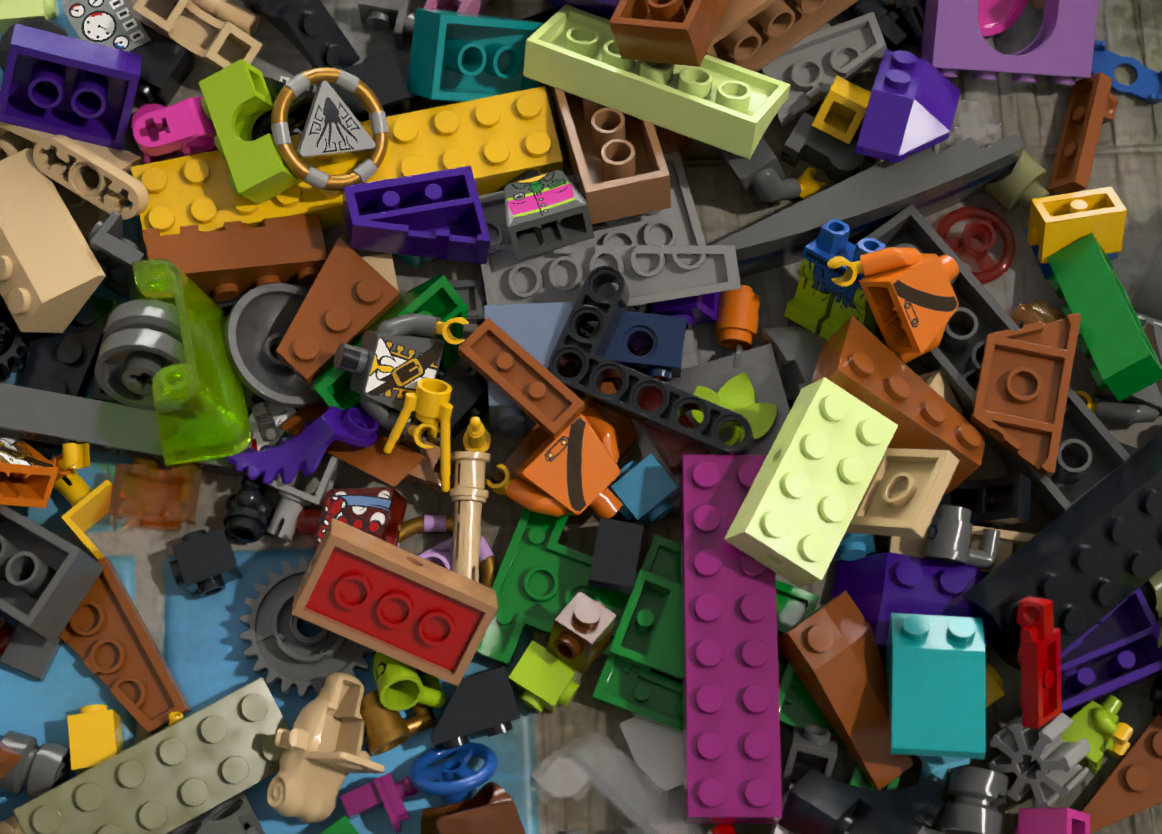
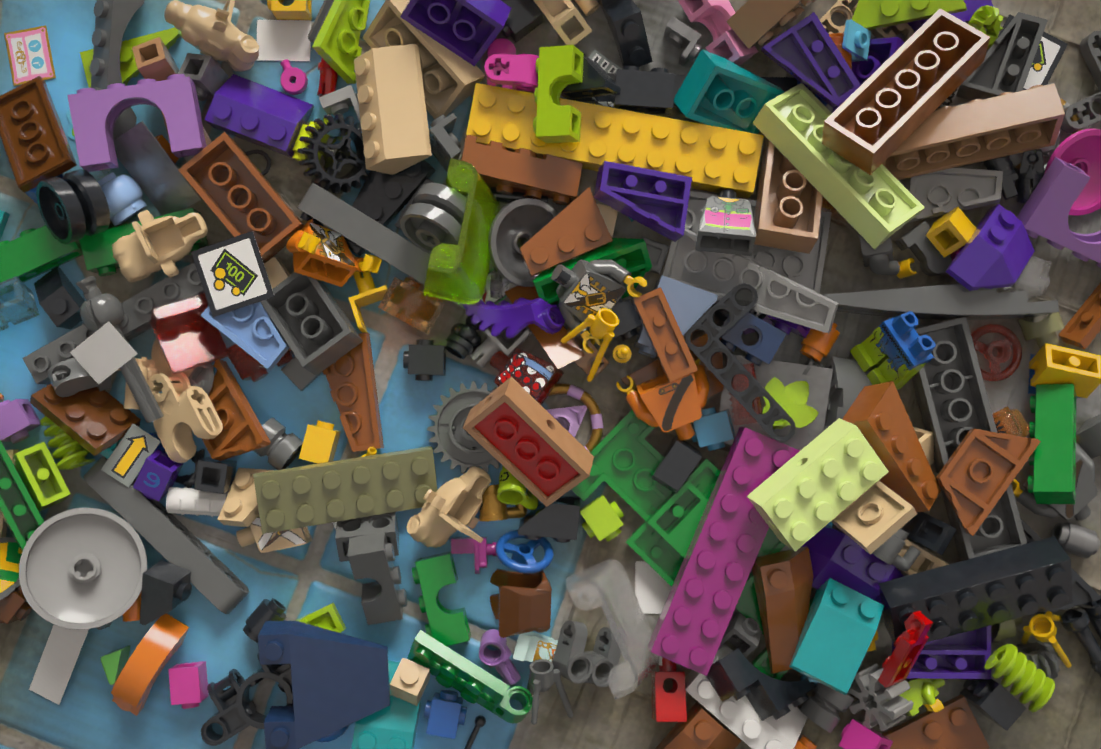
camera: 25 degrees right, 15 degrees up
tan beam [33,134,149,220] -> none
piece [270,67,389,191] -> none
tan pin [449,451,490,583] -> none
reddish brown brick [546,591,617,674] -> none
orange torso [827,247,959,363] -> none

